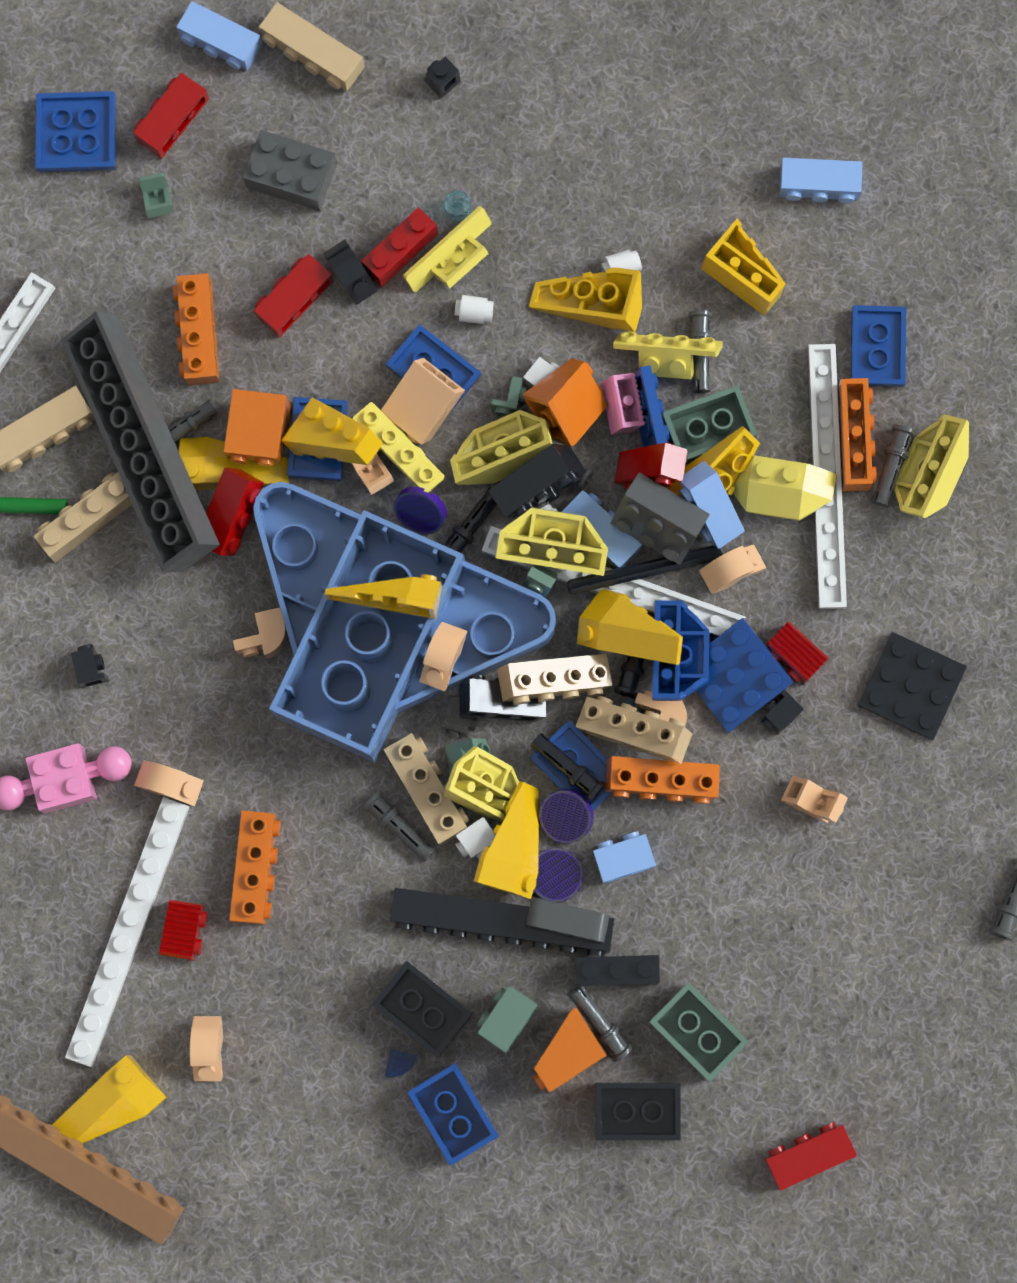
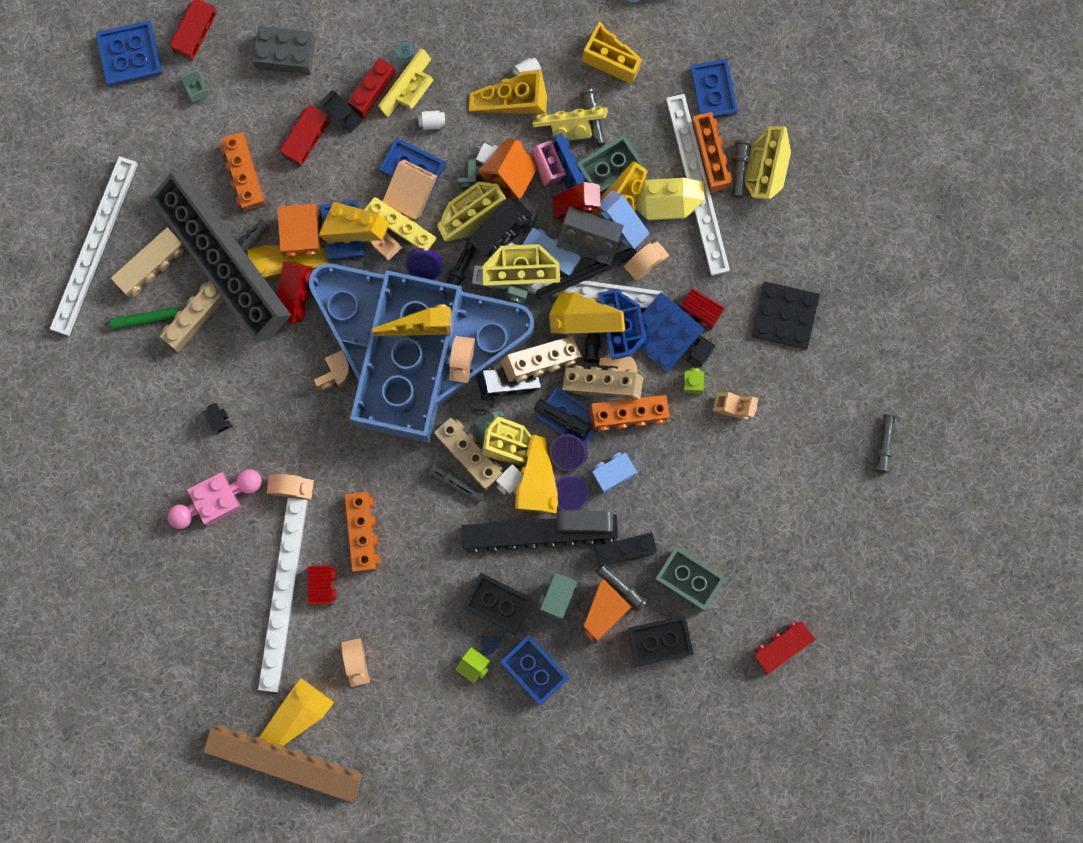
camera: 15 degrees left, 0 degrees up
none -> lime brick [455,647,490,683]
none -> lime brick [683,368,704,395]

